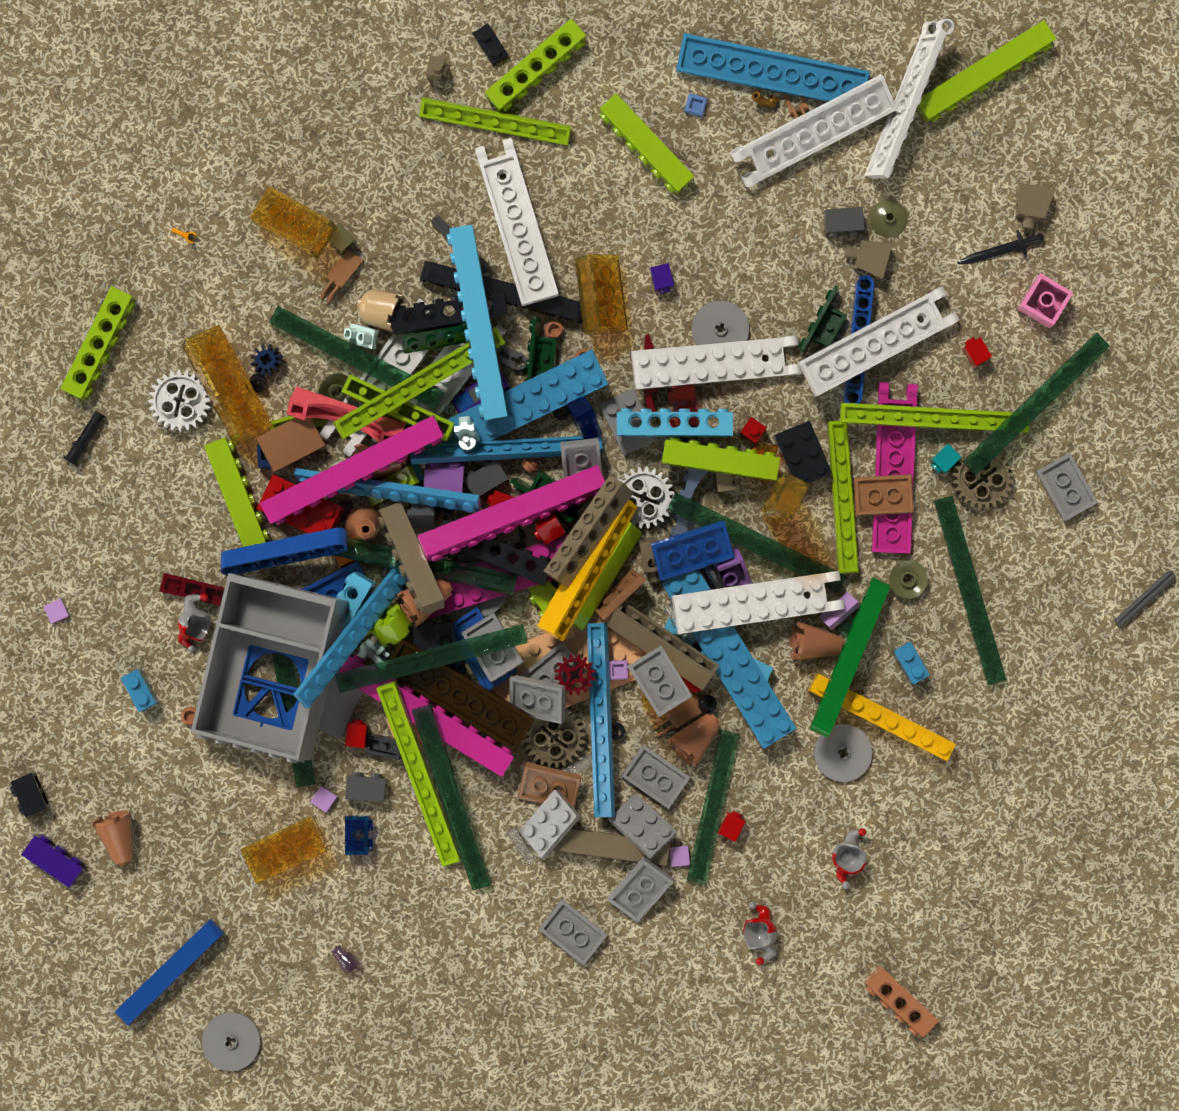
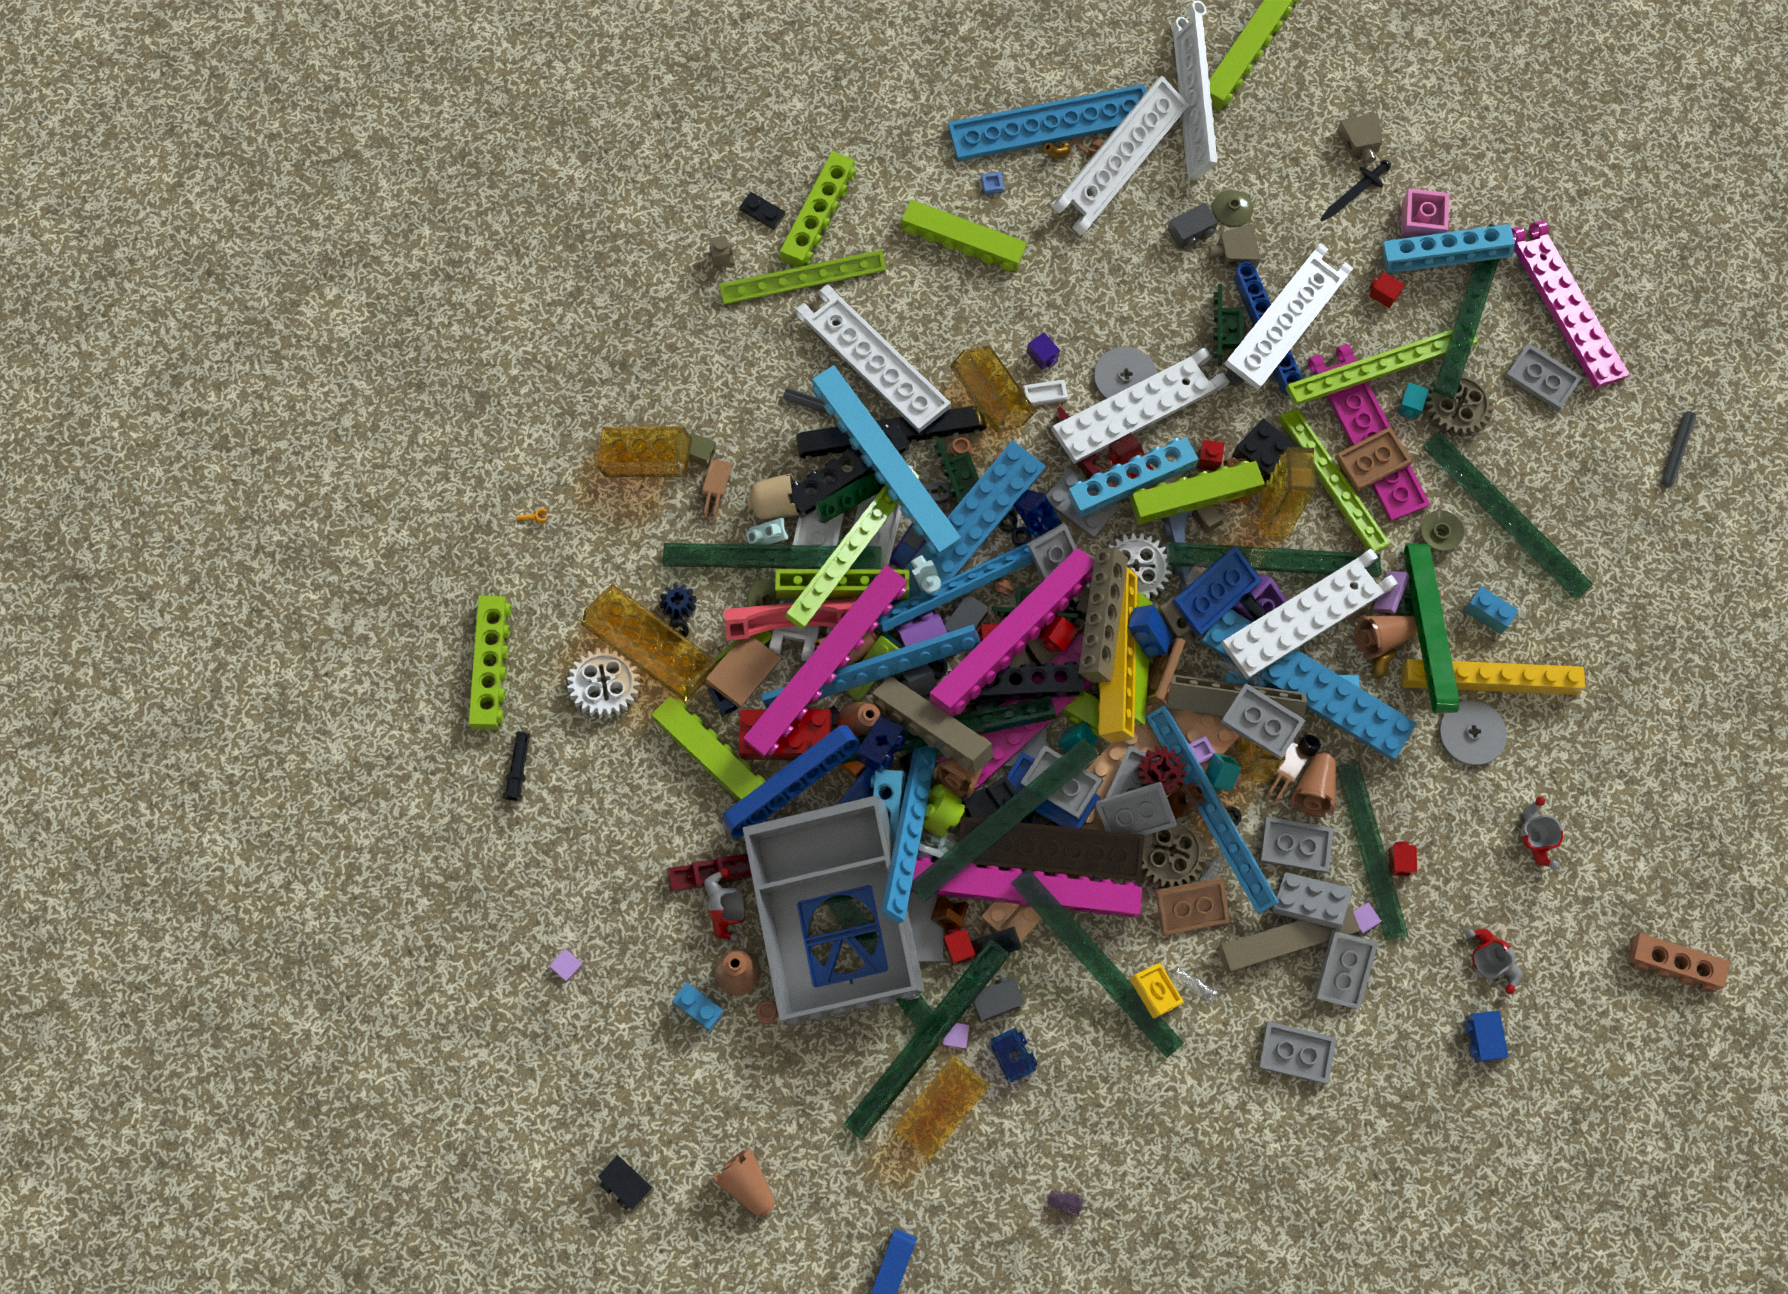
camera: 25 degrees left, 15 degrees down
dark purple brick [21,834,85,887] -> none
lime plate [376,681,461,866] -> none
light grey plate [519,789,581,859] -> none
none -> nougat cone [714,949,761,995]
none -> clear green plate [843,939,1010,1141]
none -> clear blue brick [857,716,906,774]
none -> reddish brown panel [931,895,969,930]
none -> black axle [1011,527,1031,547]
none -> white tile [1022,380,1068,407]
none -> teal panel [1057,722,1098,759]
none -> blue brick [1128,604,1172,657]
none -> yellow tile [1129,963,1184,1019]
none -> reddish brown brick [1167,782,1206,818]
none -> teal brick [1205,753,1242,791]
none -> pearl gold arm [1371,649,1396,678]
none -> medium azure brick [1383,224,1515,274]
none -> blue brick [1464,1010,1509,1063]
none -> hinge [1511,220,1630,389]

